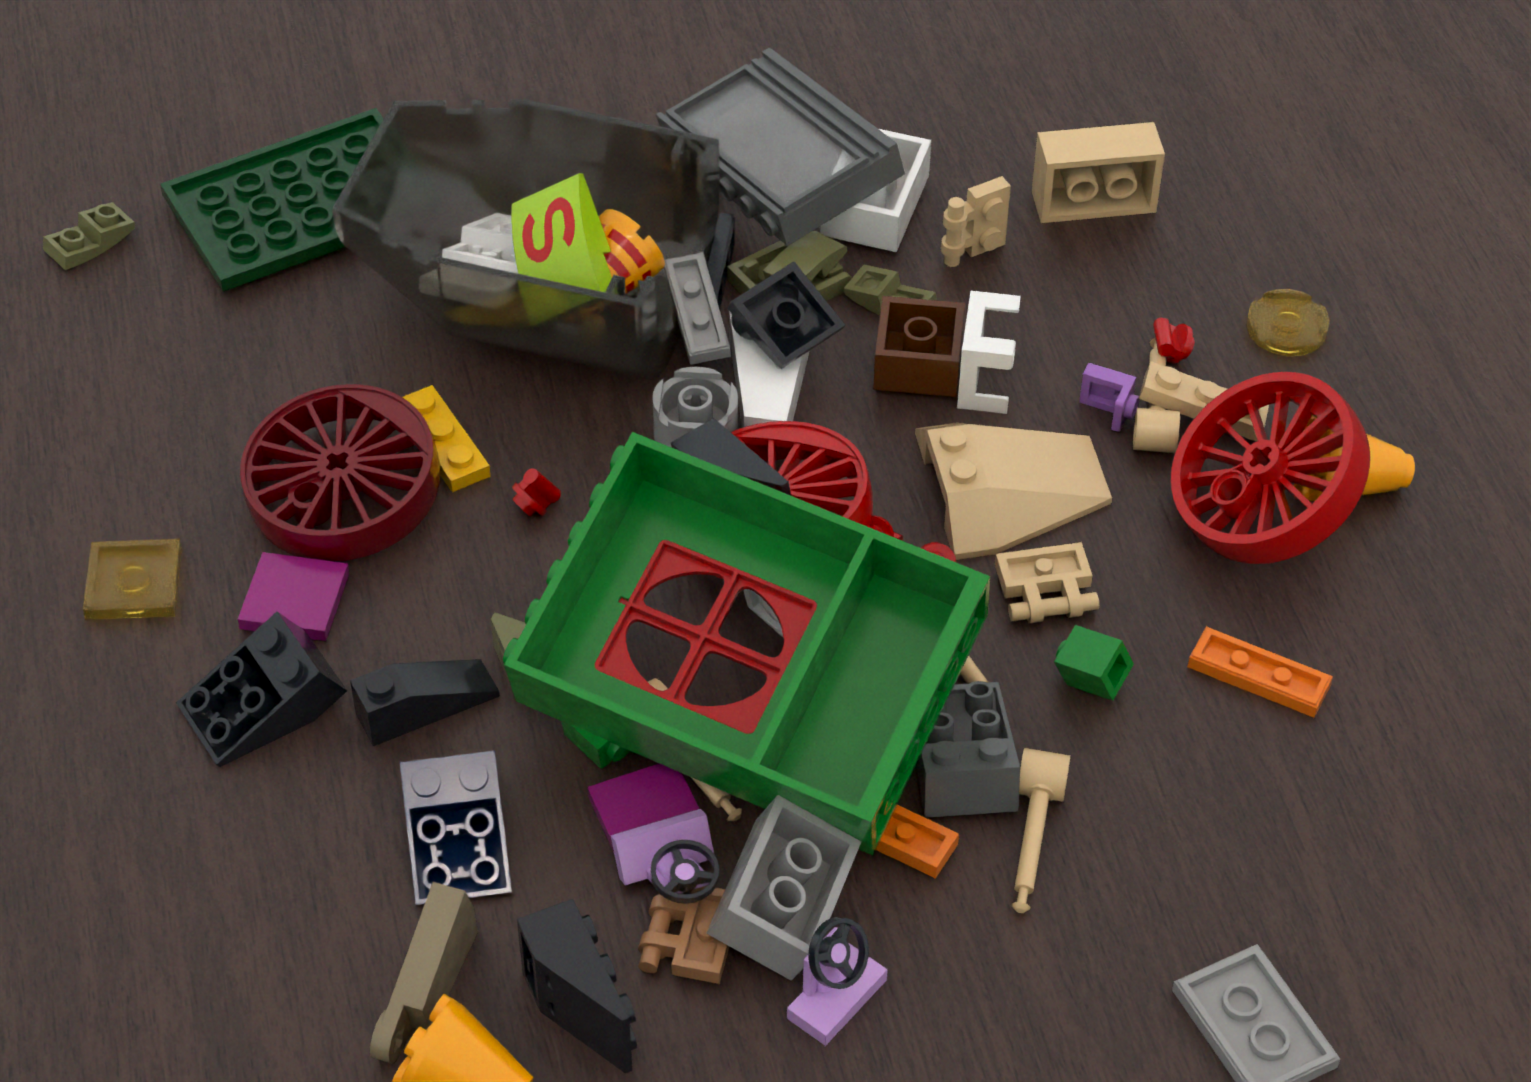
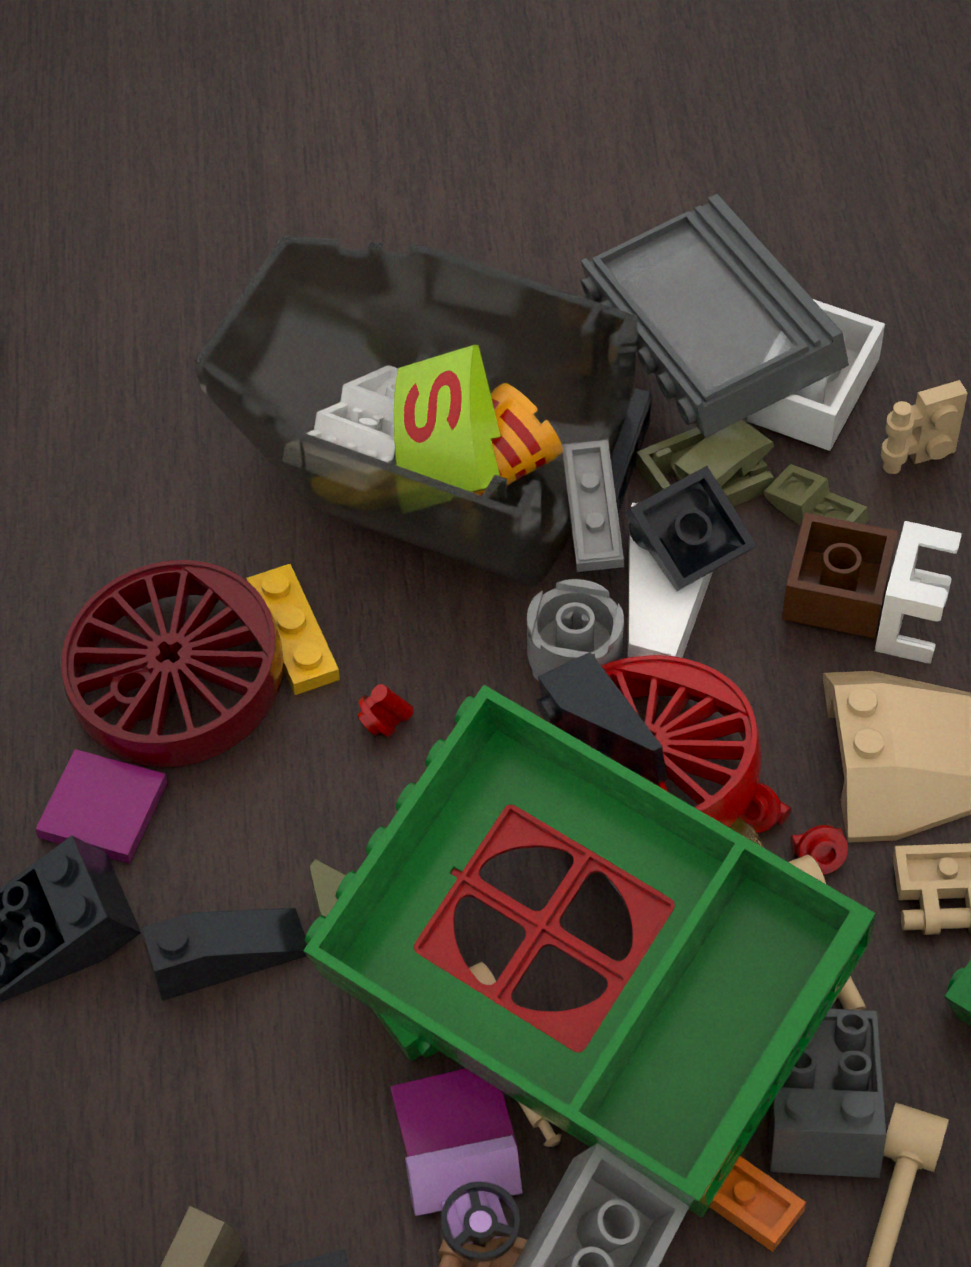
camera: 10 degrees right, 5 degrees up
dark green plate [160,108,443,292] -> none
slope [400,750,512,905] -> none

